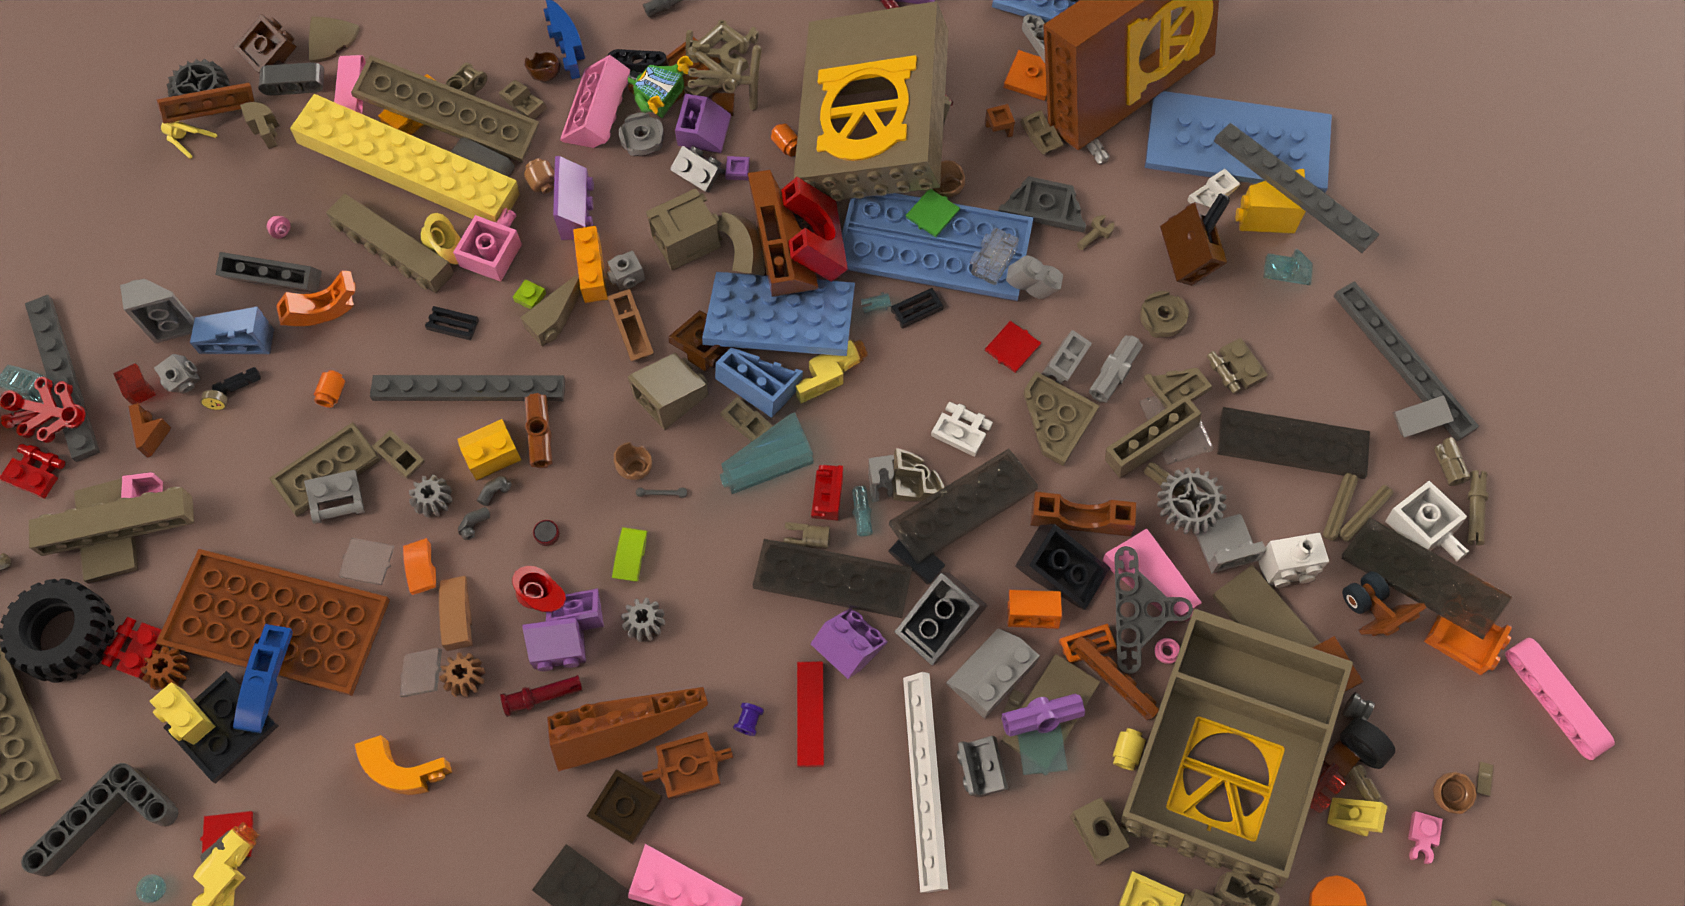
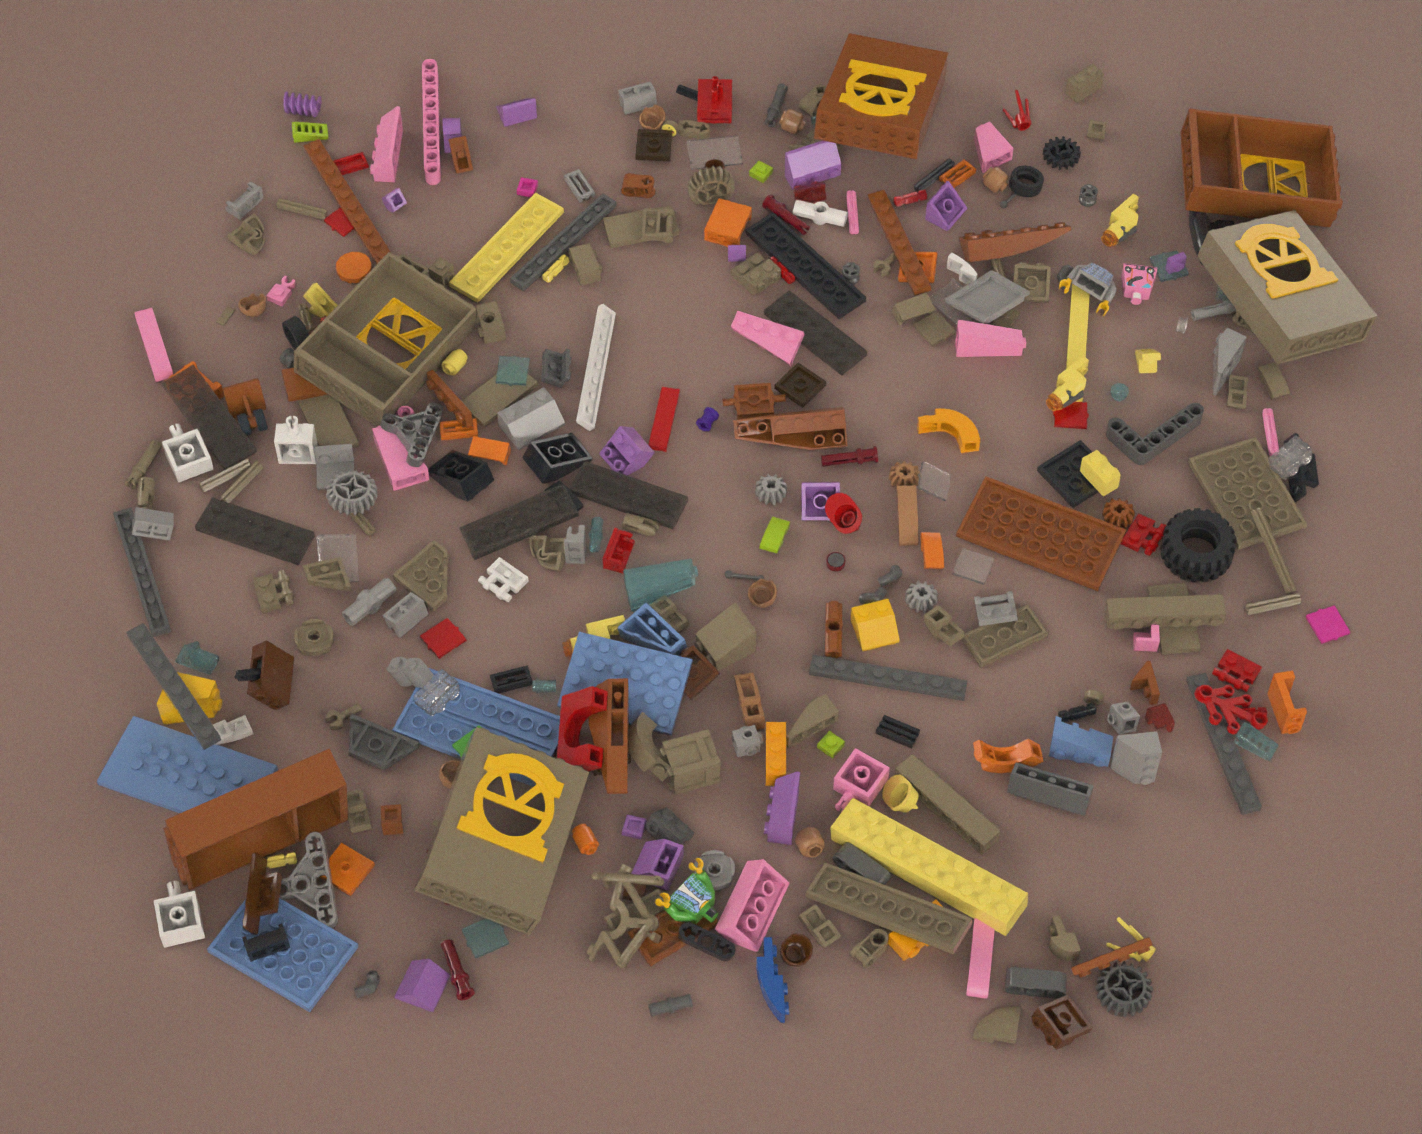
camera: 170 degrees left, 10 degrees down
blue slope [233,624,293,733] -> none
bright pink plate [267,216,290,239] -> none
orange brick [314,370,345,408] -> none
medium lavender slope [522,618,586,671] -> none
medium lavender piece [1002,694,1085,737] -> none
dark orange arch [1030,491,1136,536] -> none
dark tan brick [1105,396,1202,478] -> none

